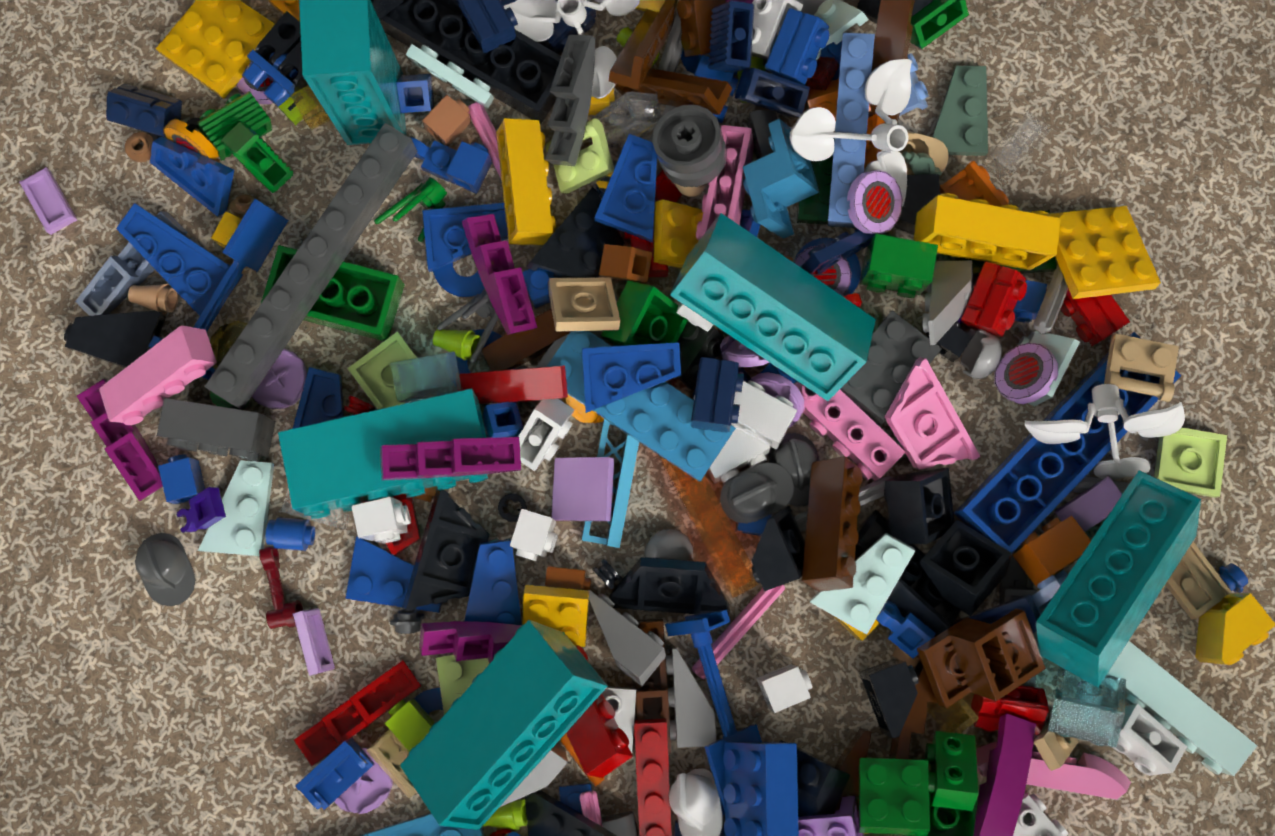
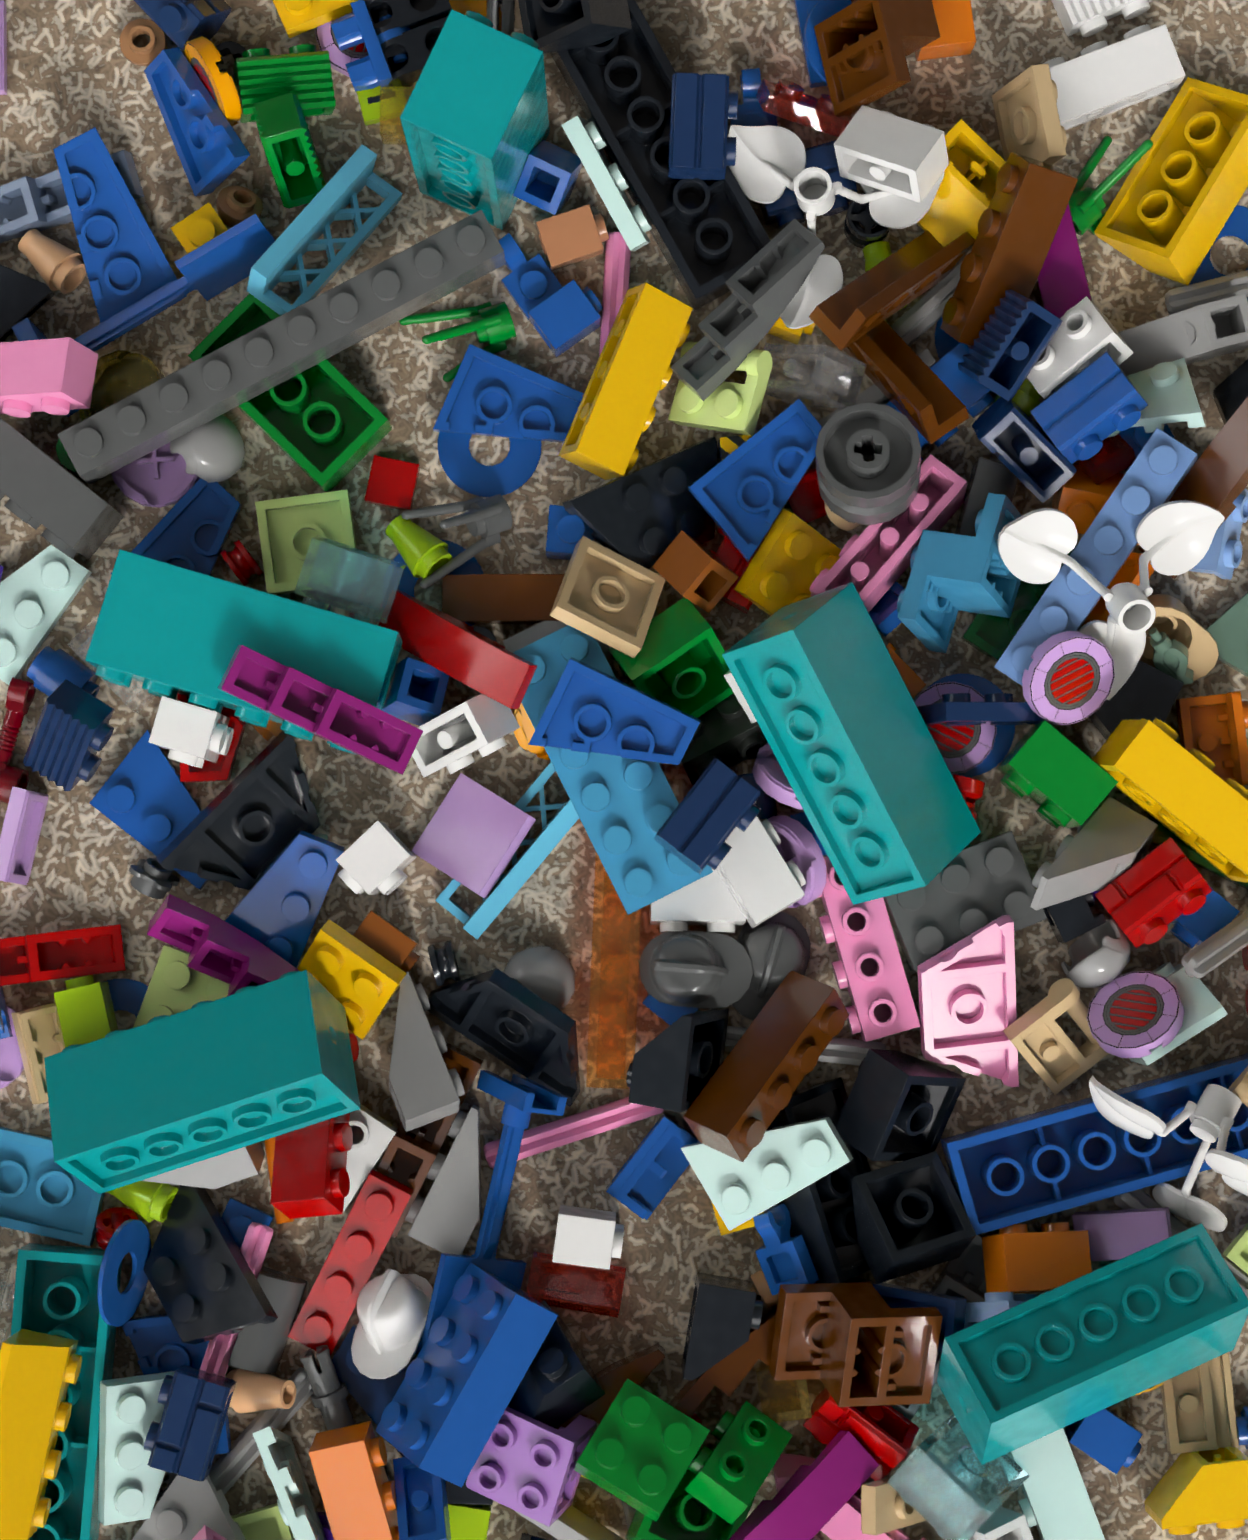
camera: 25 degrees right, 5 degrees up
magenta slope [462,214,537,335] -> none
black bush [498,493,527,522] -> none
none -> dark blue brick [23,679,115,791]
none -> light grey hair [170,415,245,483]
none -> medium azure fence [246,144,403,316]
none -> red tile [364,455,420,510]
none -> clear red plate [526,1252,626,1318]
none -> blue hinge [606,1113,699,1220]
none -> black wheel [844,193,890,249]
none -> tan plate [1003,978,1109,1095]
none -> blue brick [1064,1408,1143,1474]

